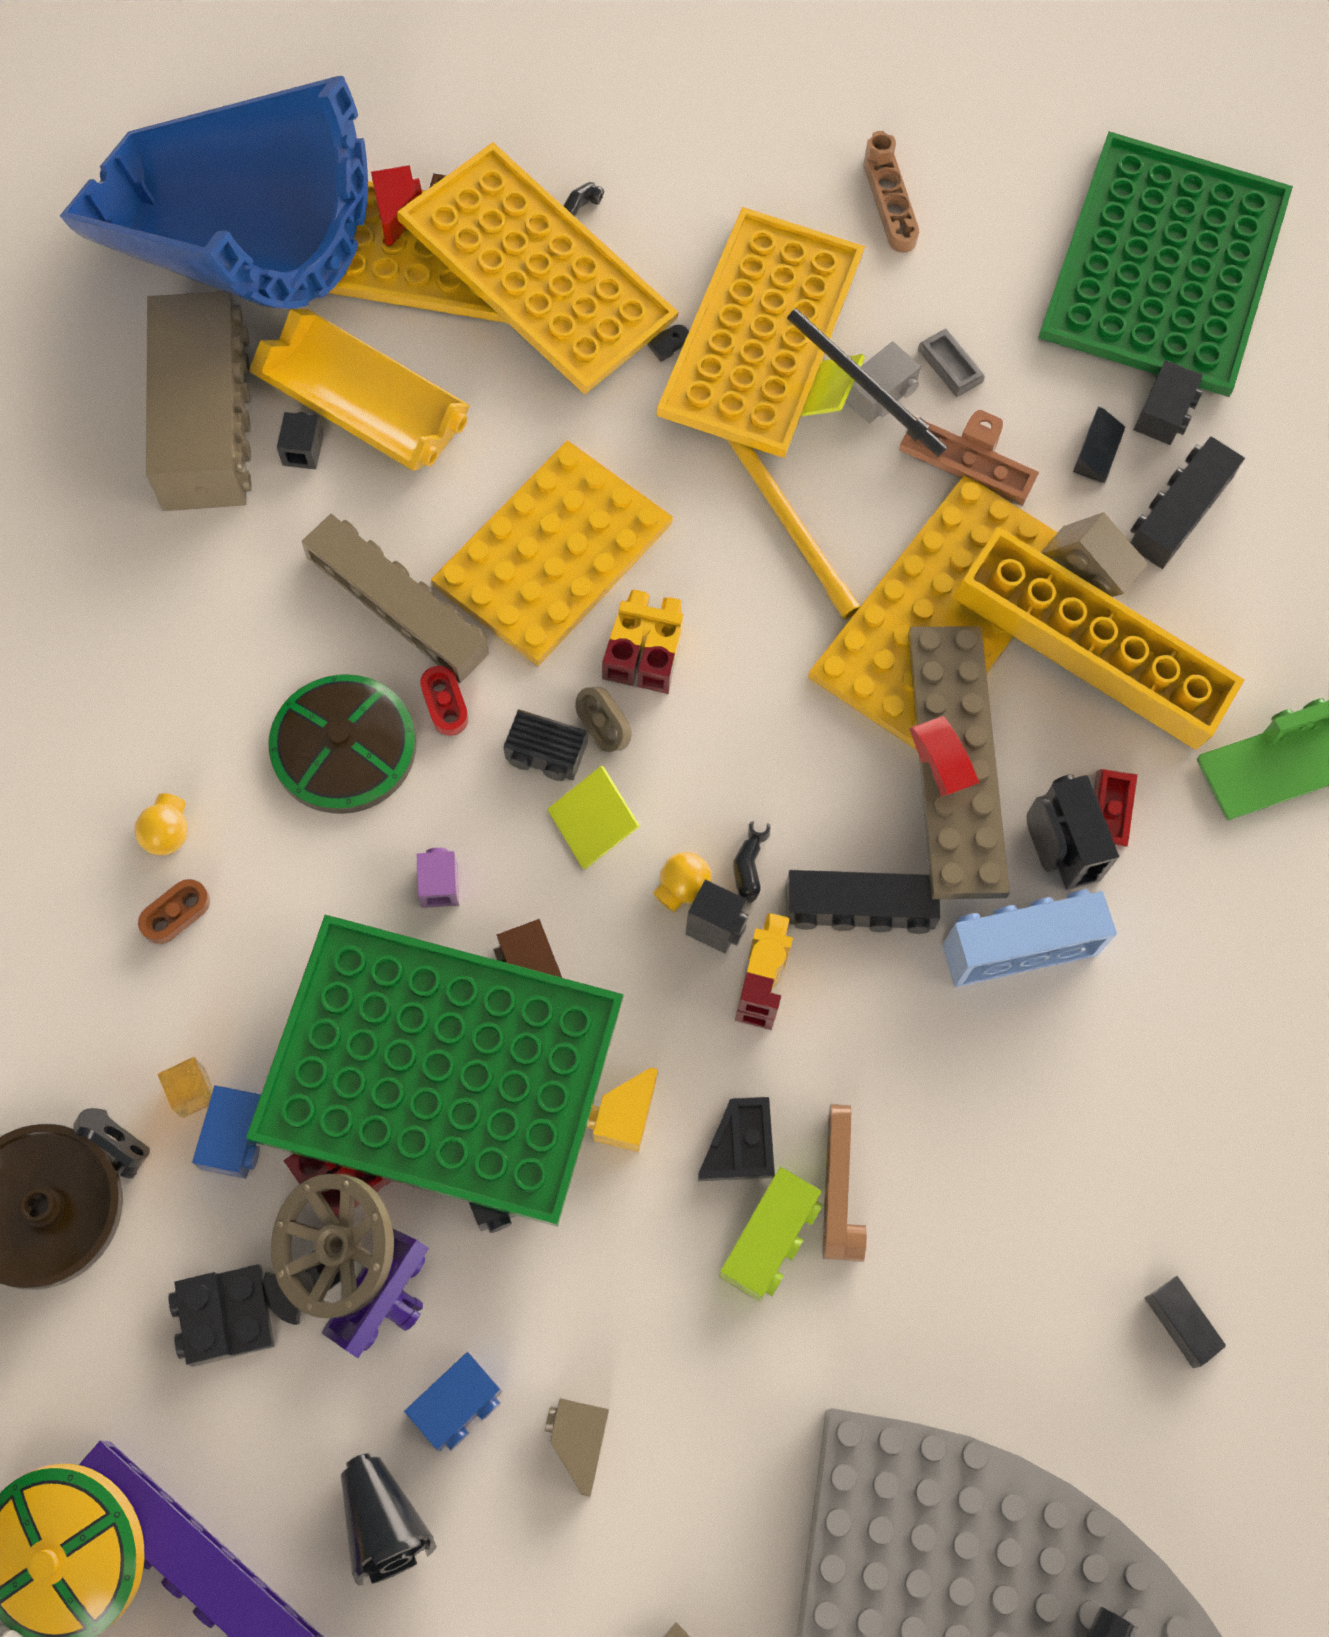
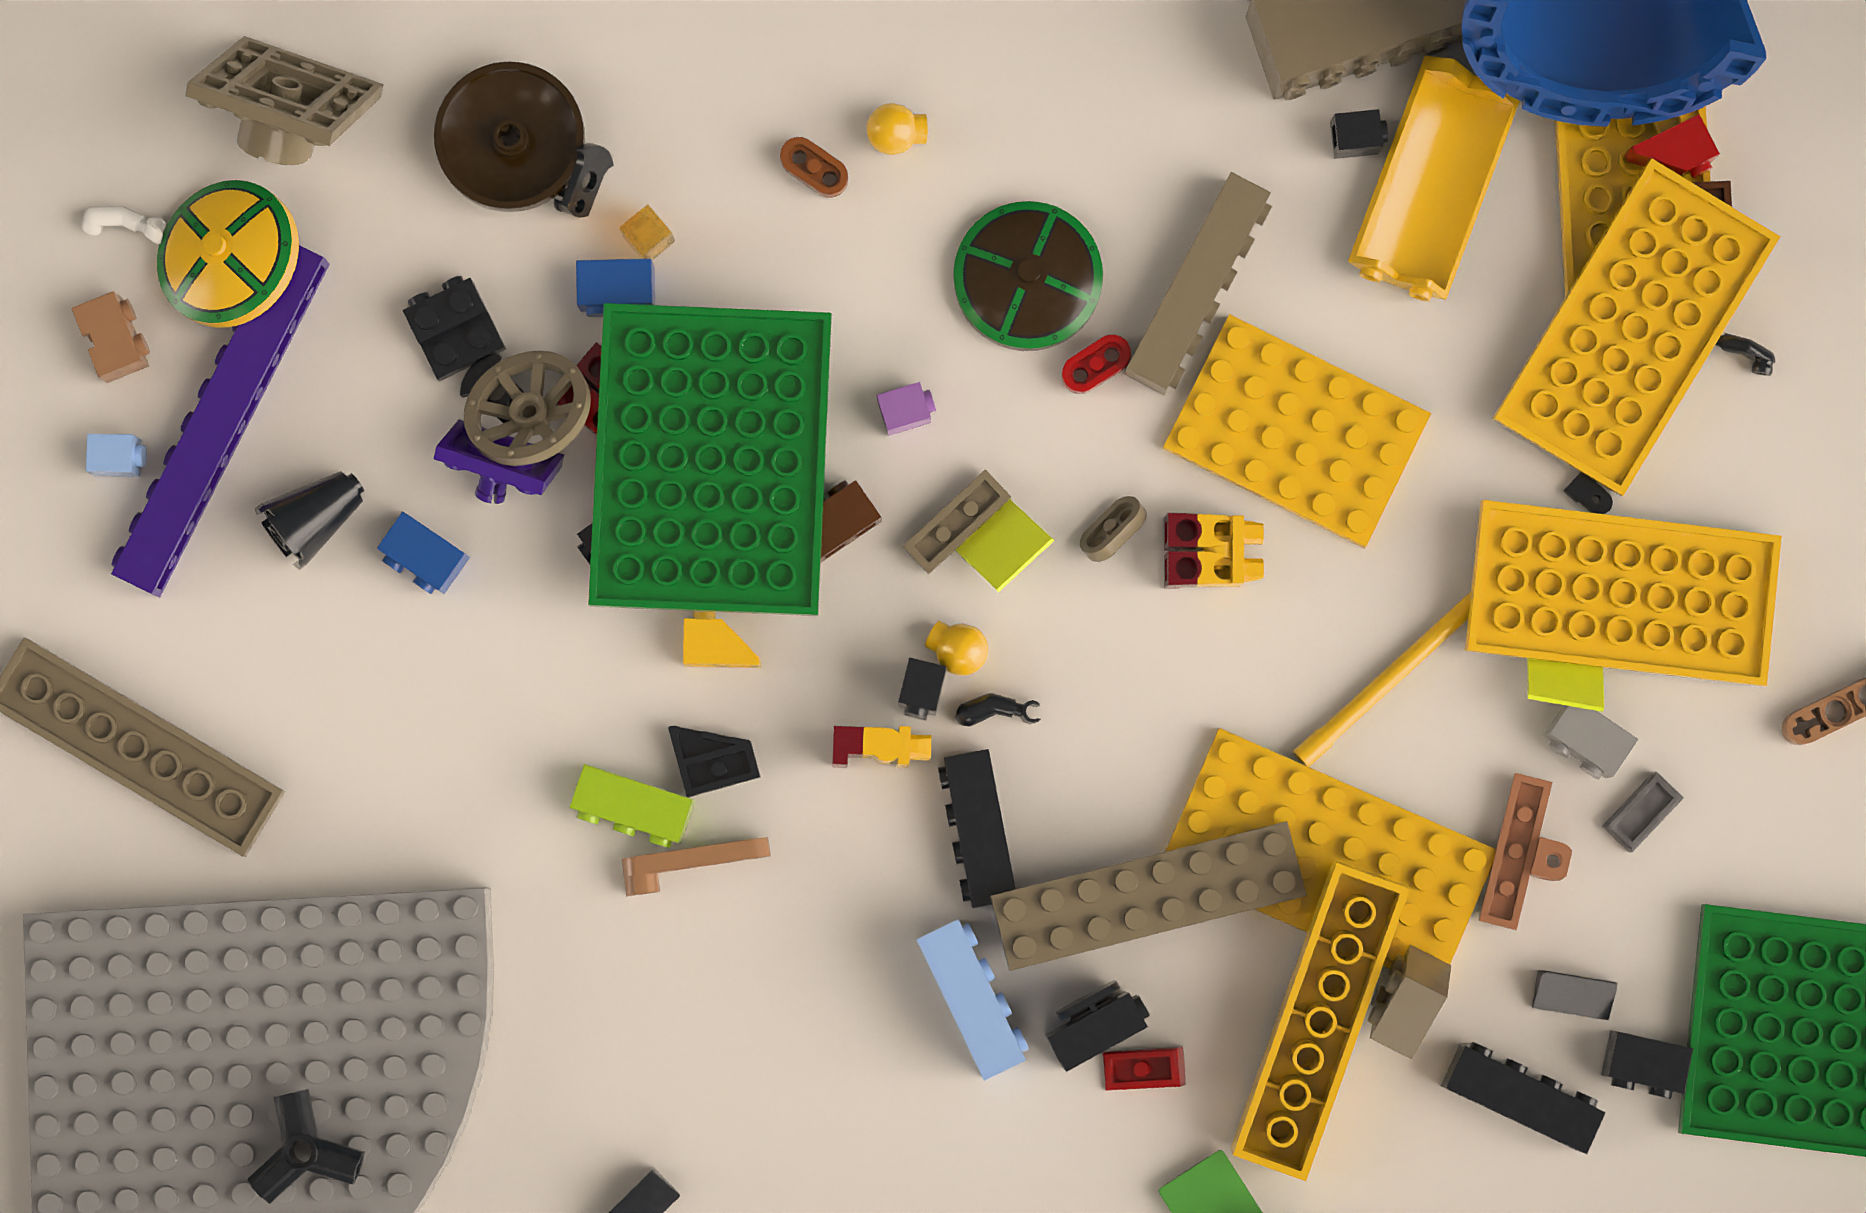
camera: 80 degrees right, 15 degrees up
black brick [503,709,588,781] -> none
dark tan slope [545,1398,609,1497] -> none
black bar [787,308,947,457] -> none
red slope [909,716,979,797] -> none
none -> dark tan plate [903,469,1011,575]

